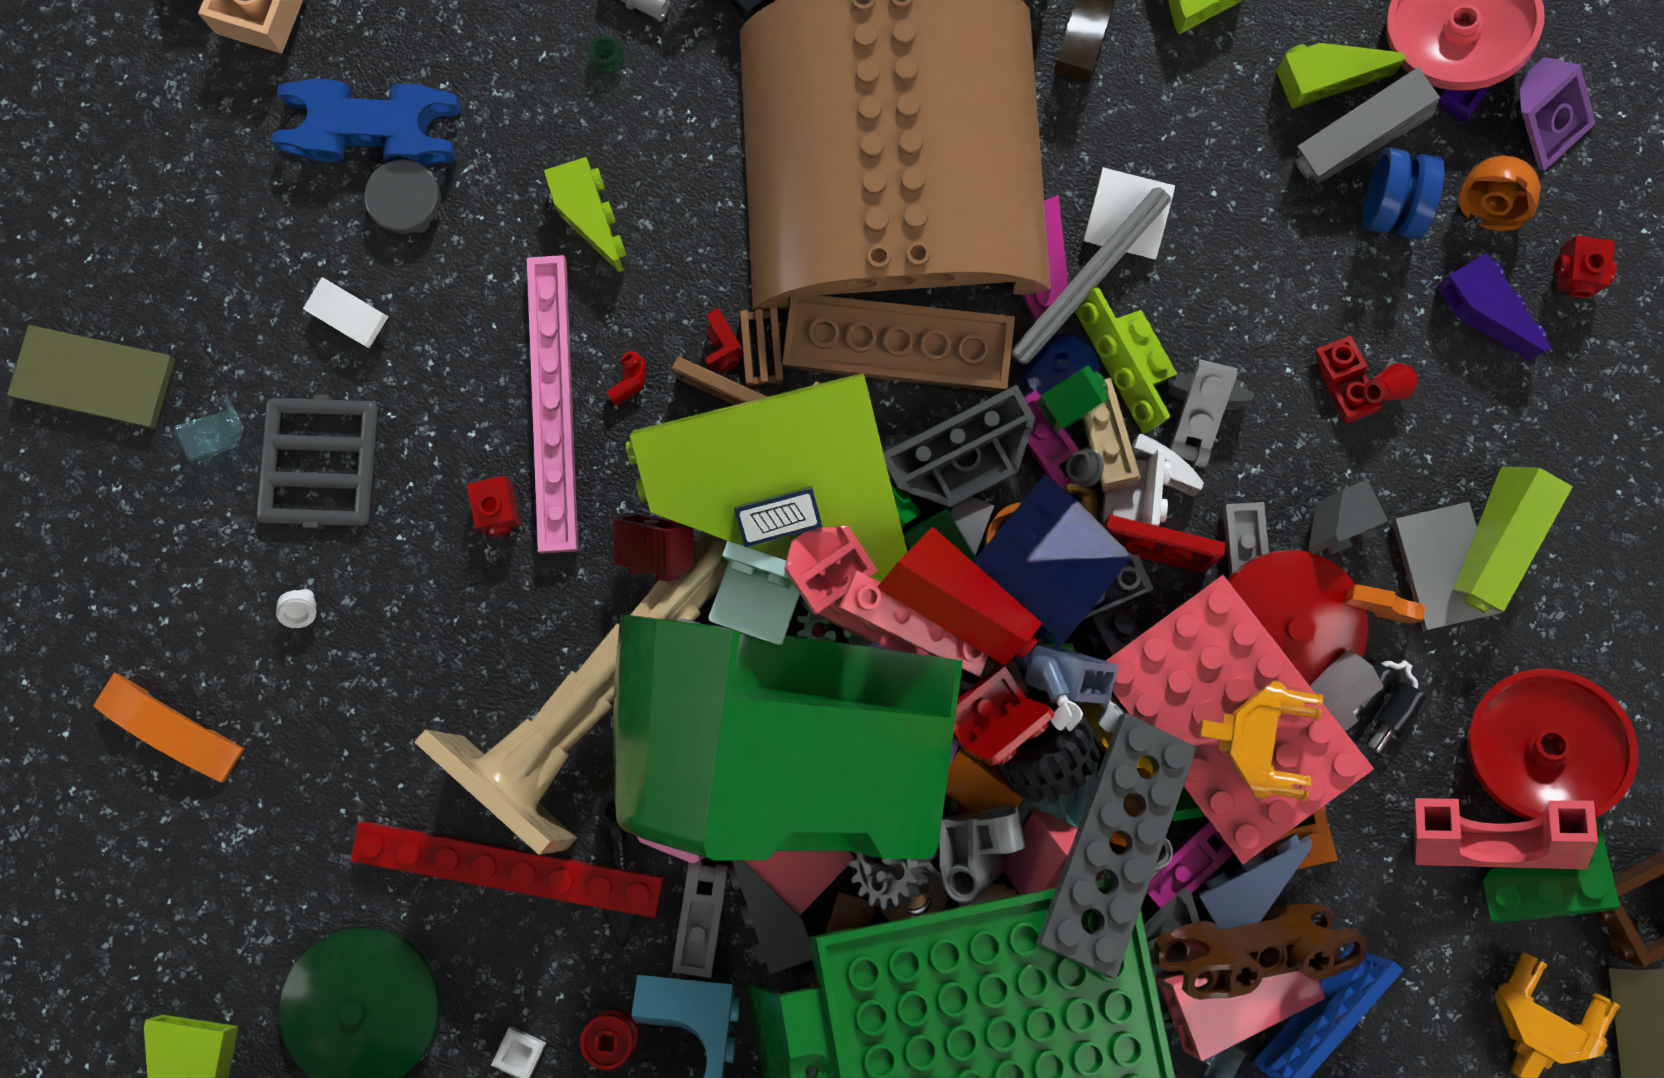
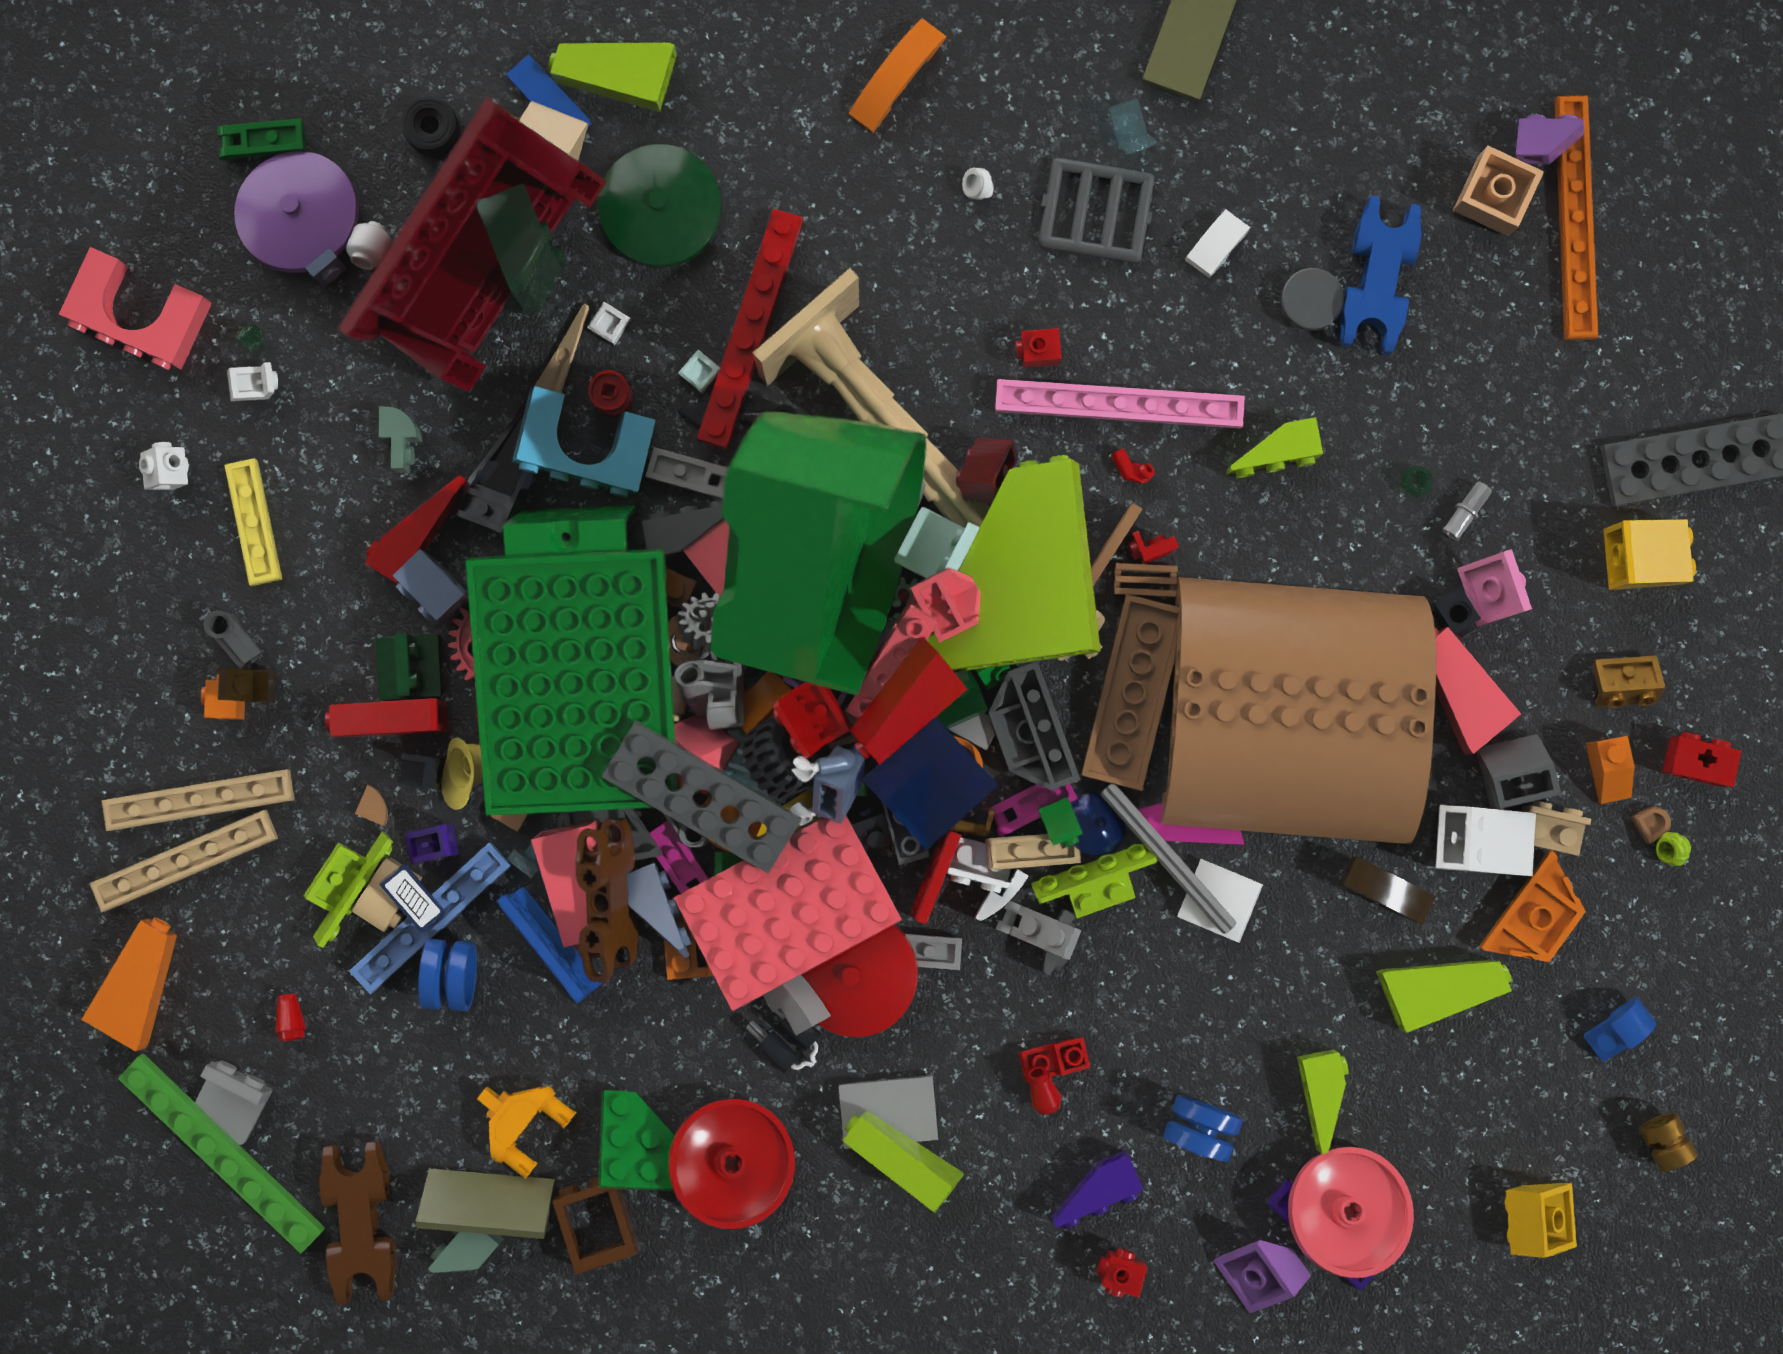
camera: 90 degrees right, 5 degrees up
tile [734,487,823,547] -> none
dark grey plate [1066,448,1104,487] -> none
light orange connector [1198,681,1323,802] -> none
light grey slope [1295,67,1440,184] -> none
dark grey slope [1309,479,1388,555] -> none
orange tile [1344,584,1425,625] -> none
coral arch [1413,798,1598,869] -> none
orange cylinder [1458,155,1541,231] -> none
none -> light aqua tile [678,350,720,394]

